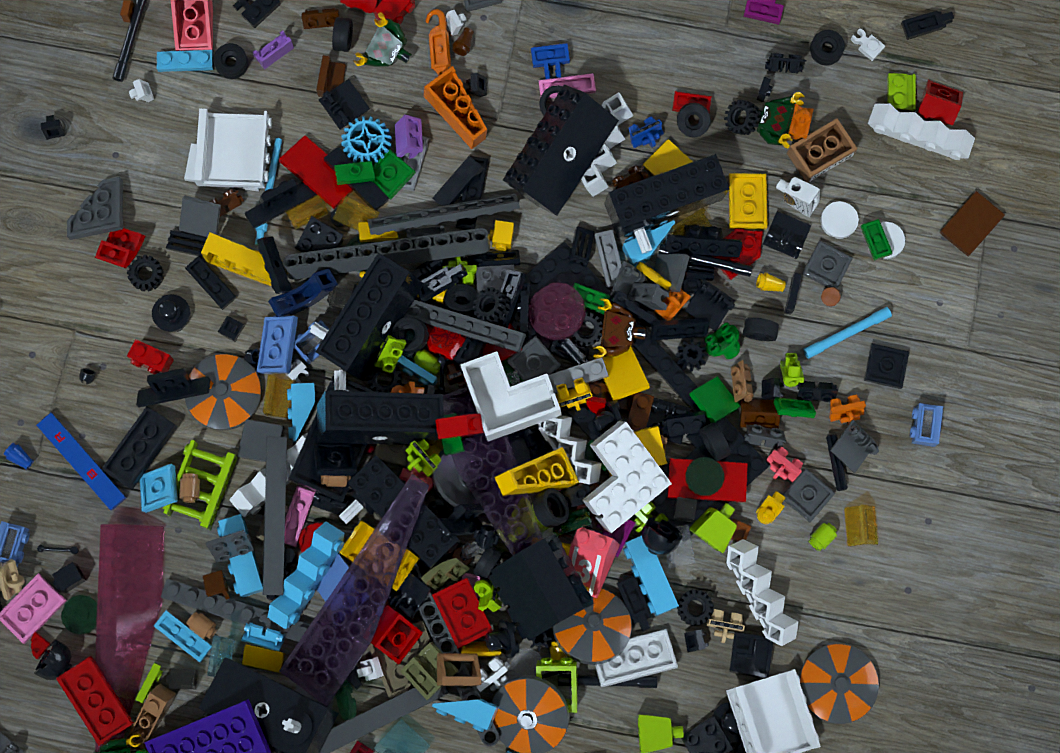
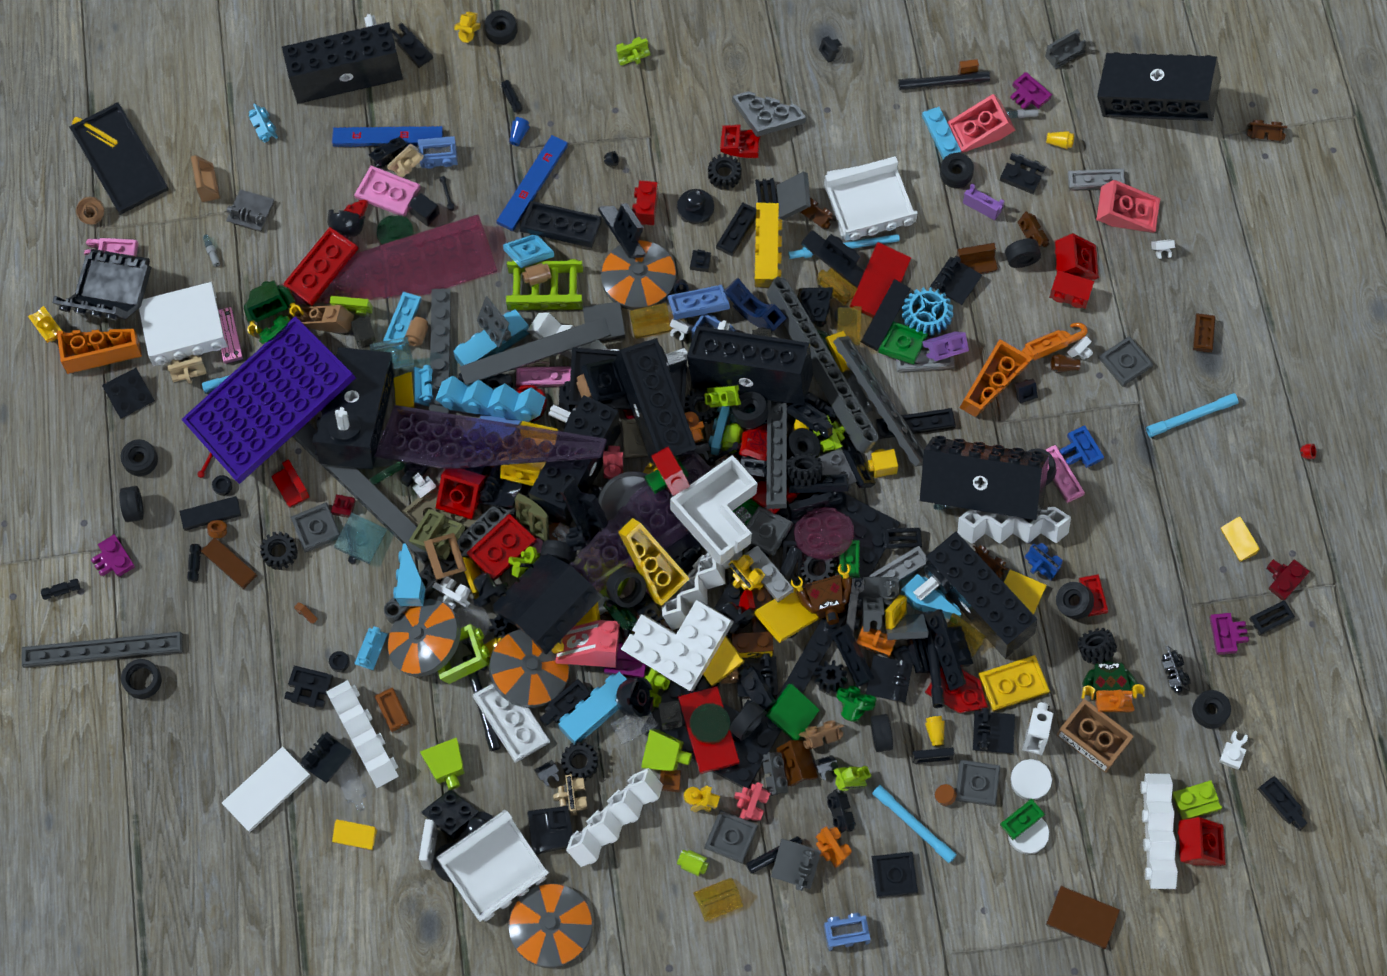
camera: 75 degrees right, 10 degrees down
white tile [129,79,154,102] -> none
reddish brown panel [203,570,230,600] -> none
black tile [257,236,292,294] -> none
medium azure slope [287,383,315,443] -> none
green plate [334,161,375,185] -> none
torso [353,13,412,67] -> none
lime hips [405,439,442,477] -> none
black tile [432,156,484,206] -> none
black plate [757,77,773,102] -> none
green plate [774,398,816,418] -> none

